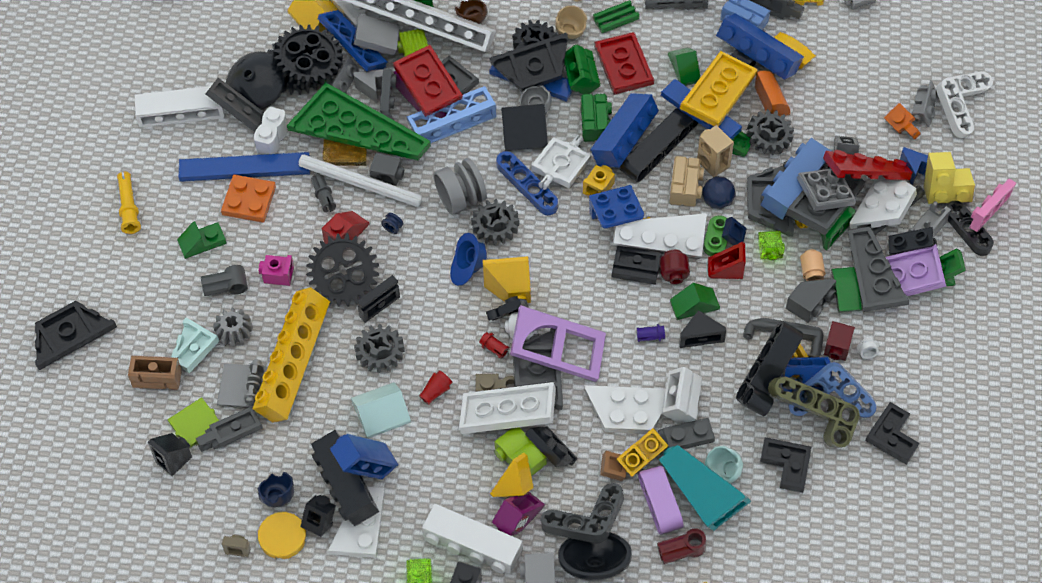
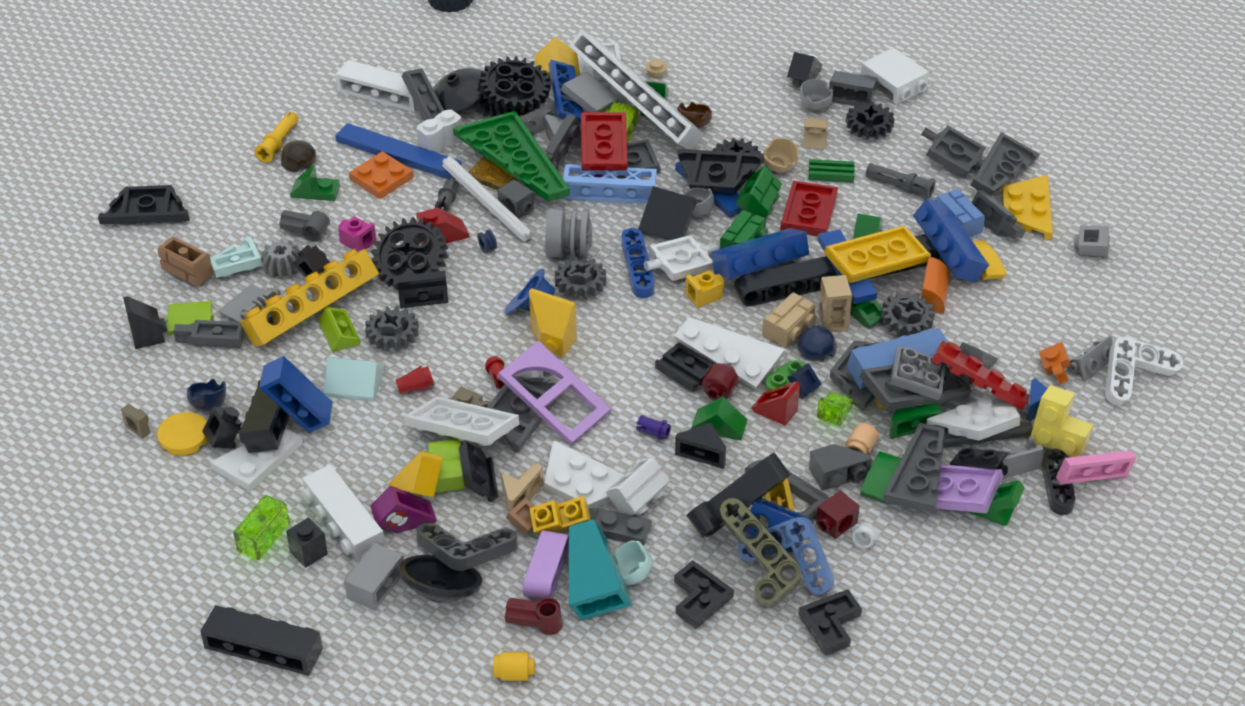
camera: 30 degrees right, 15 degrees down
black plate [486,296,529,321] -> none
blue bracket [589,185,644,229] -> none
none -> dark brown hair [281,140,316,172]
none -> black brick [293,245,330,277]
none -> lime slope [318,307,361,351]
none -> tan slope [501,463,544,513]

